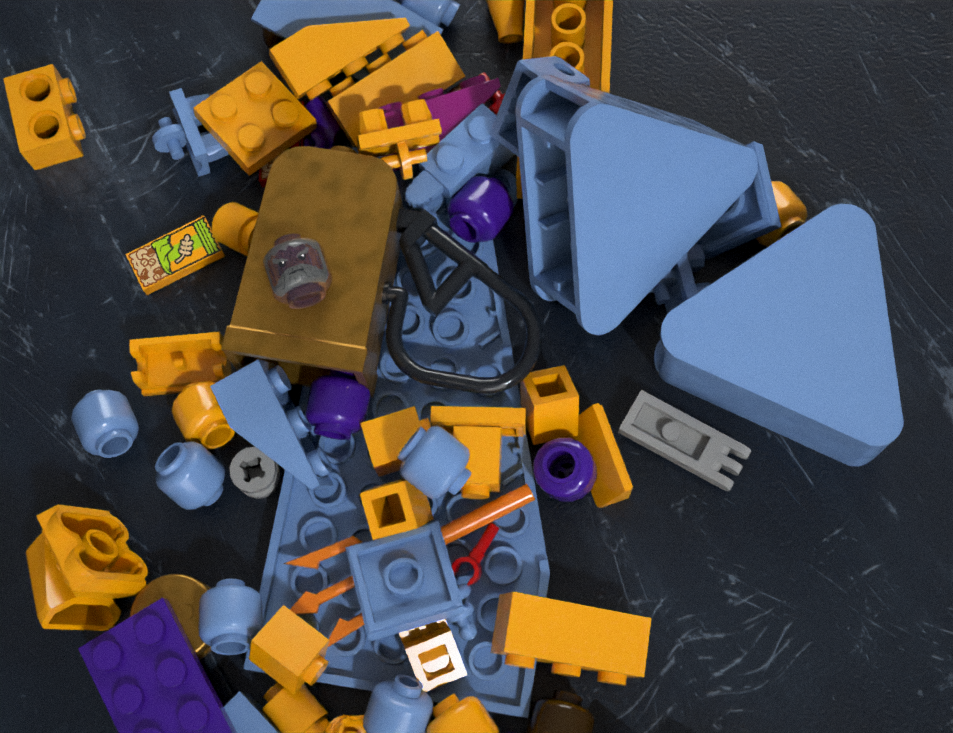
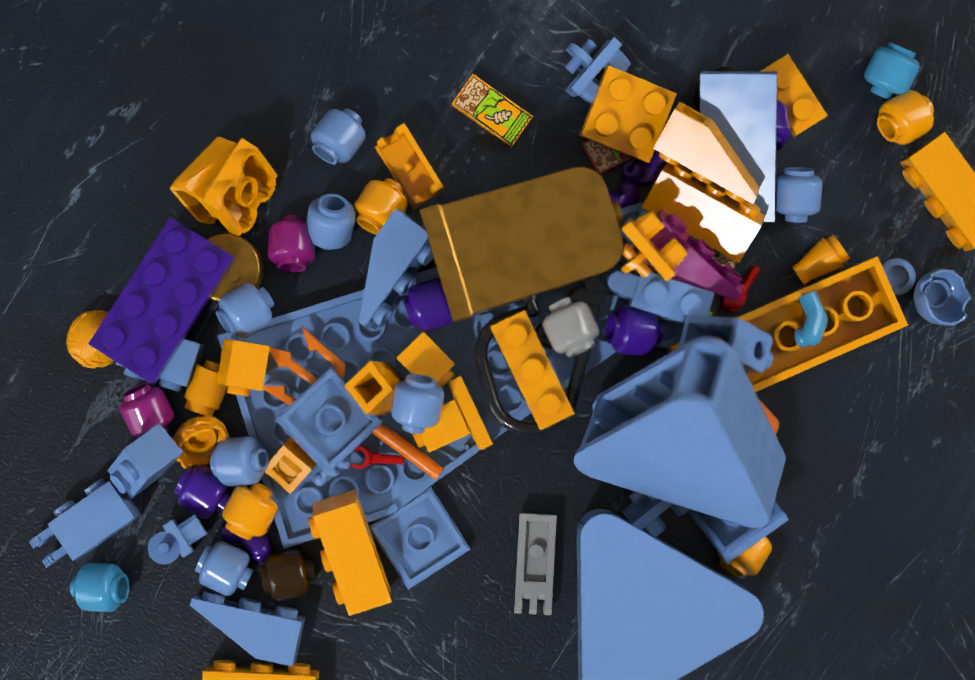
camera: 50 degrees right, 15 degrees up
light orange brick [212,202,259,256] -> none
light grey wheel [230,447,282,499] -> none
head [263,233,333,309] -> none
light orange brick [520,365,579,445] -> none
dark purple head [533,438,597,502] -> none
light orange slope [571,403,633,508] -> none
none -> magenta head [268,215,316,272]
none -> medium blue tile [369,486,471,589]
none -> light orange plate [490,310,575,431]
none -> light grey head [542,297,599,358]
none -> dark azure arm [794,290,828,348]

